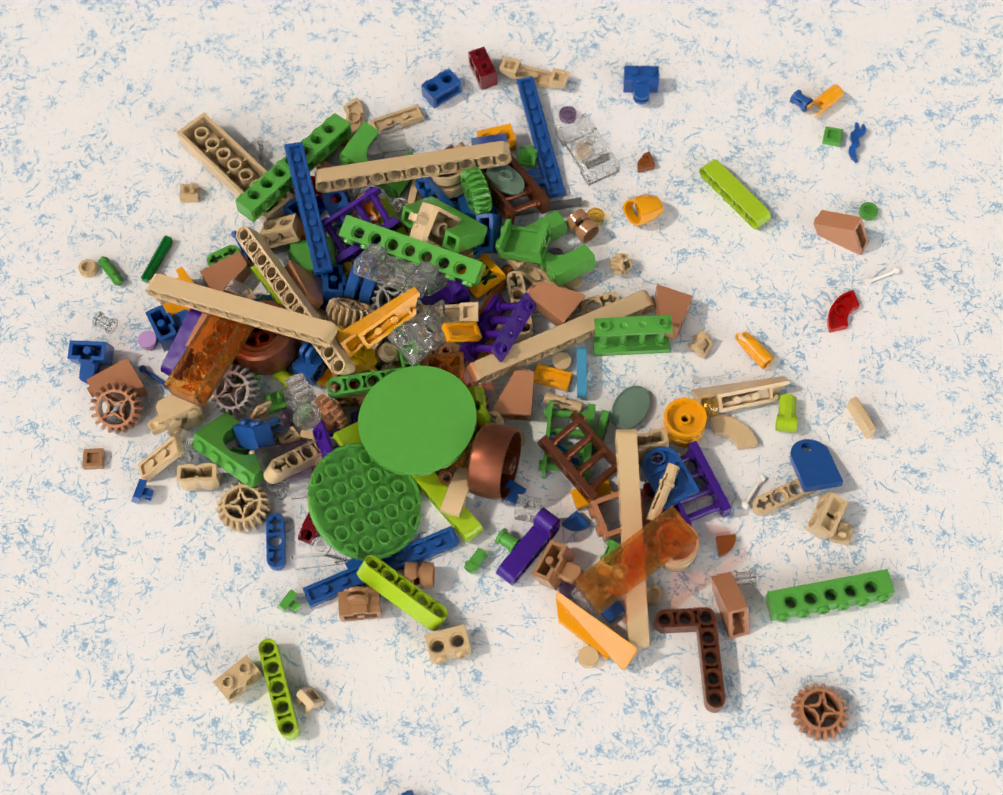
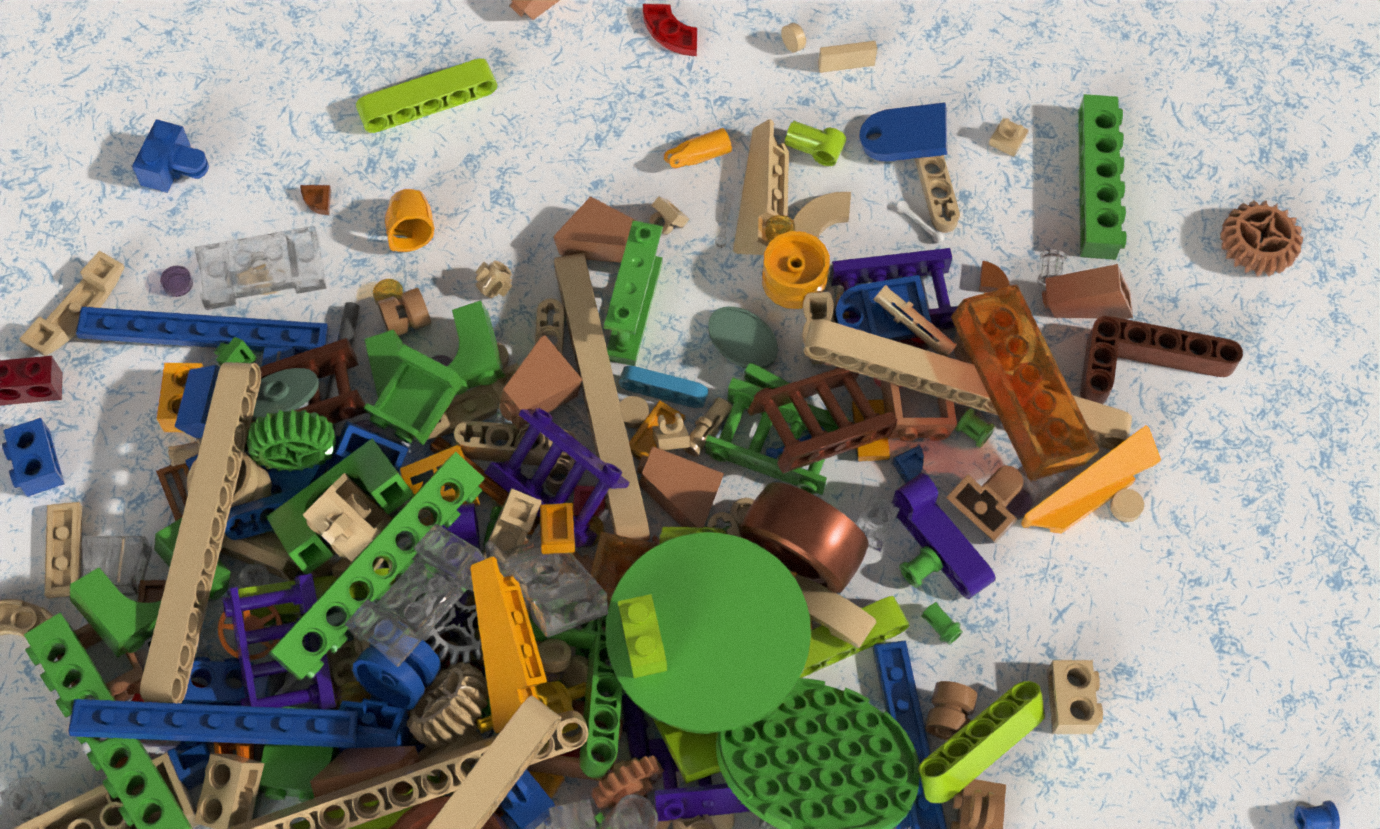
camera: 80 degrees left, 0 degrees up
tan brick [805,492,849,540] -> none
none -> lime brick [618,594,668,678]
none -> tan tile [652,413,690,450]
none -> tan tile [781,22,806,53]

